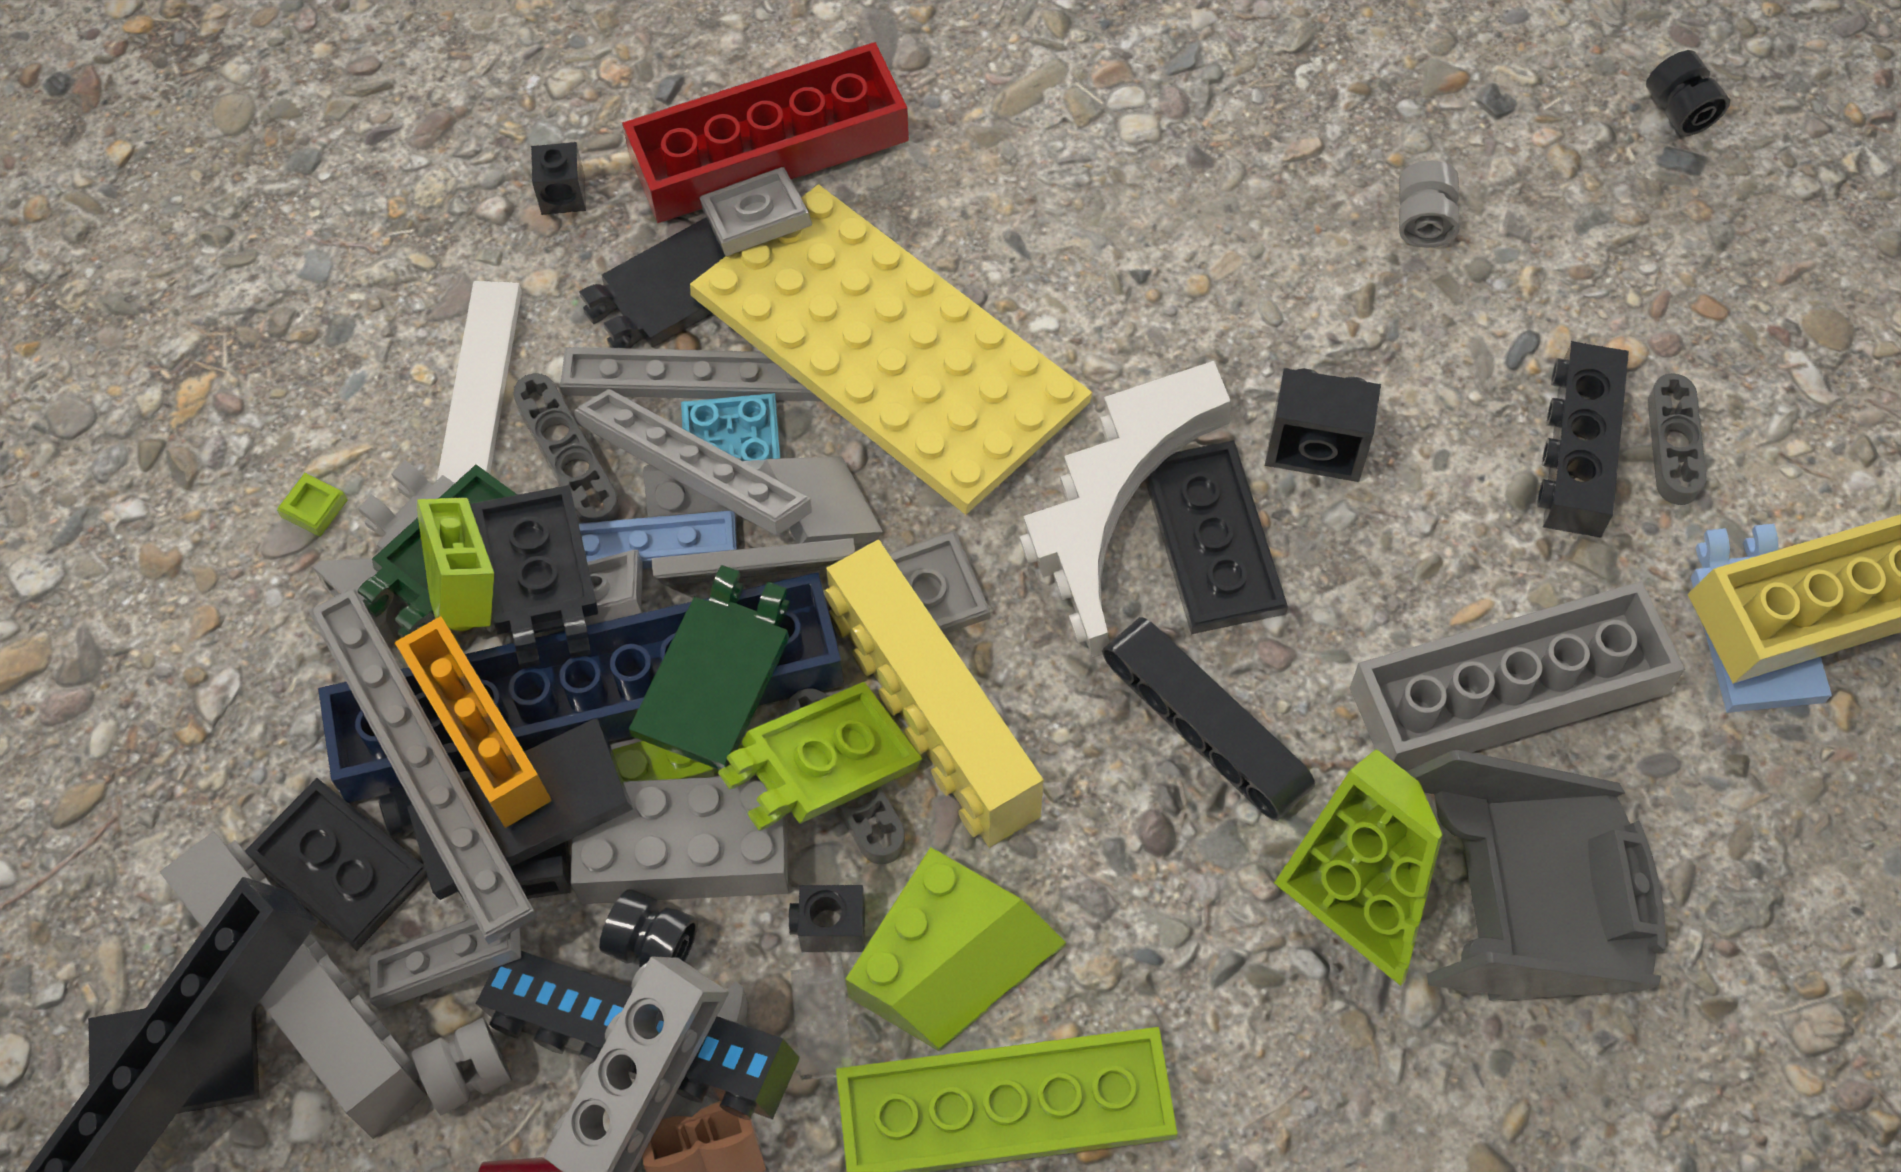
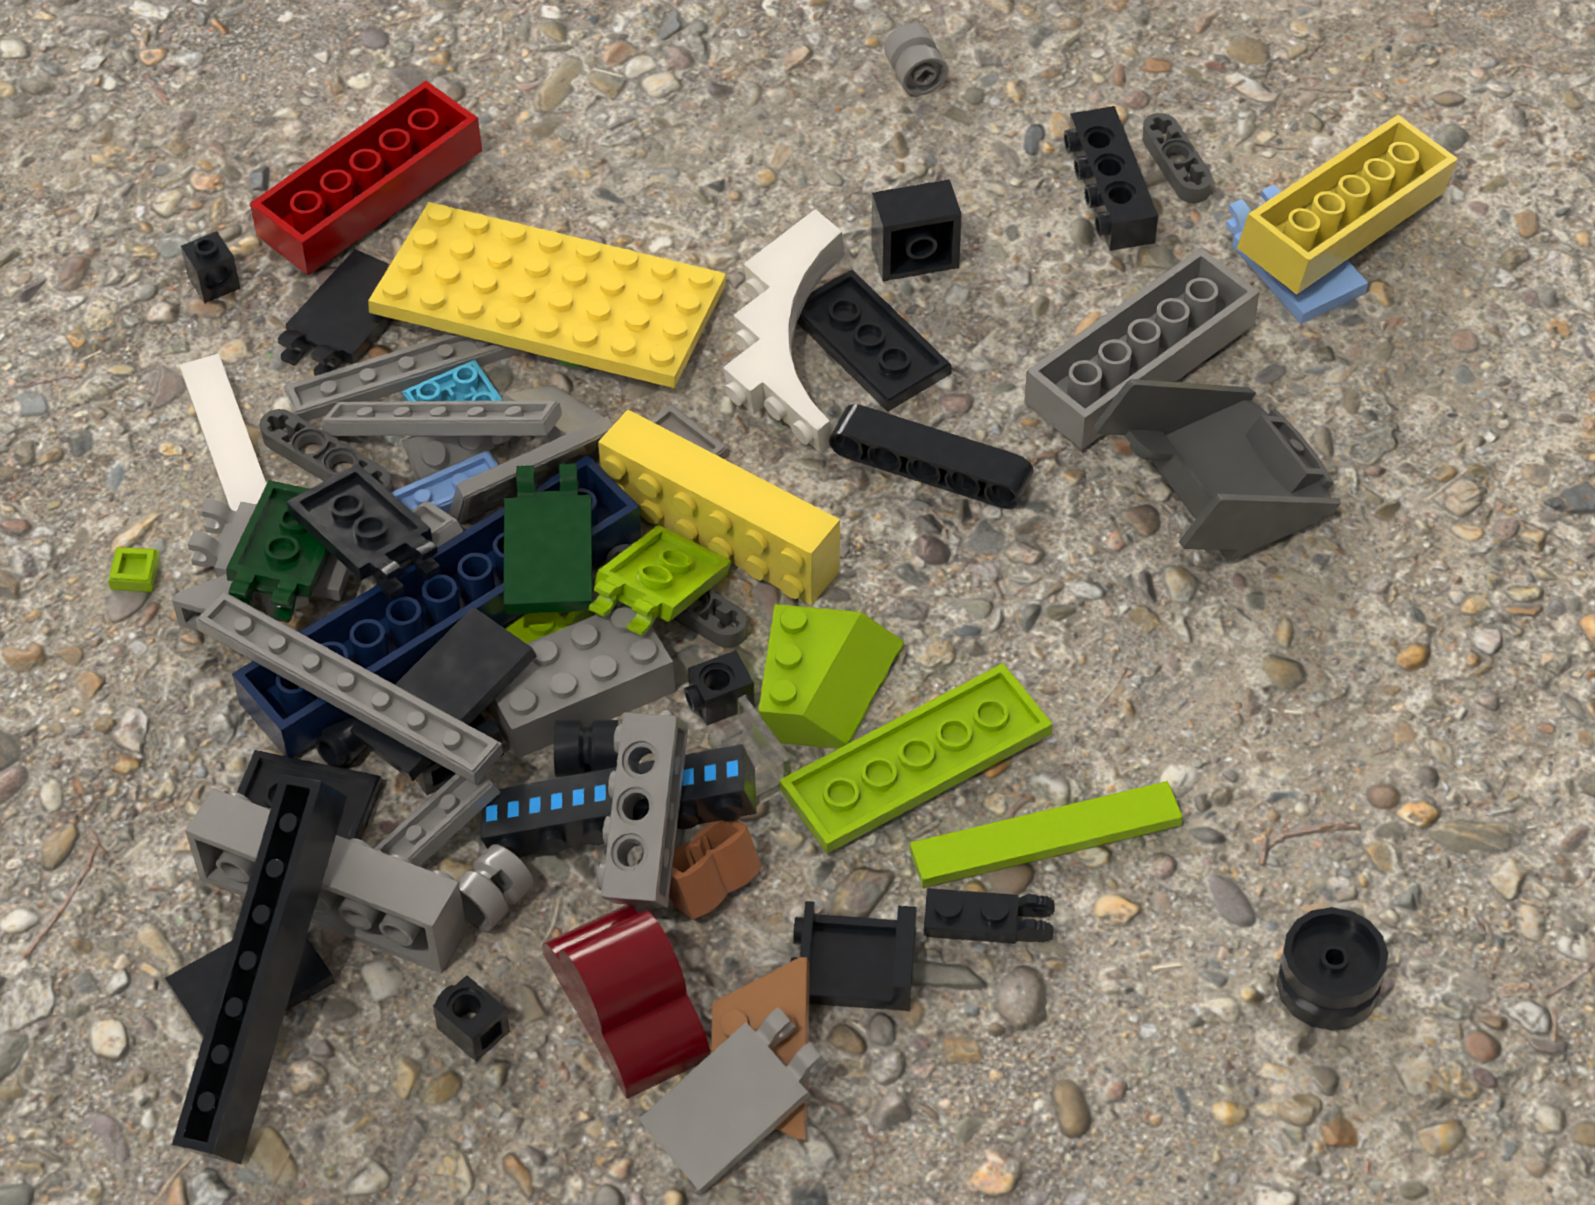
camera: 25 degrees left, 10 degrees down
light orange brick [395,616,552,828] -> none
lime slope [417,498,494,631] -> none
light grey tile [699,167,812,256] -> none
lime wedge [1274,749,1443,986] -> none

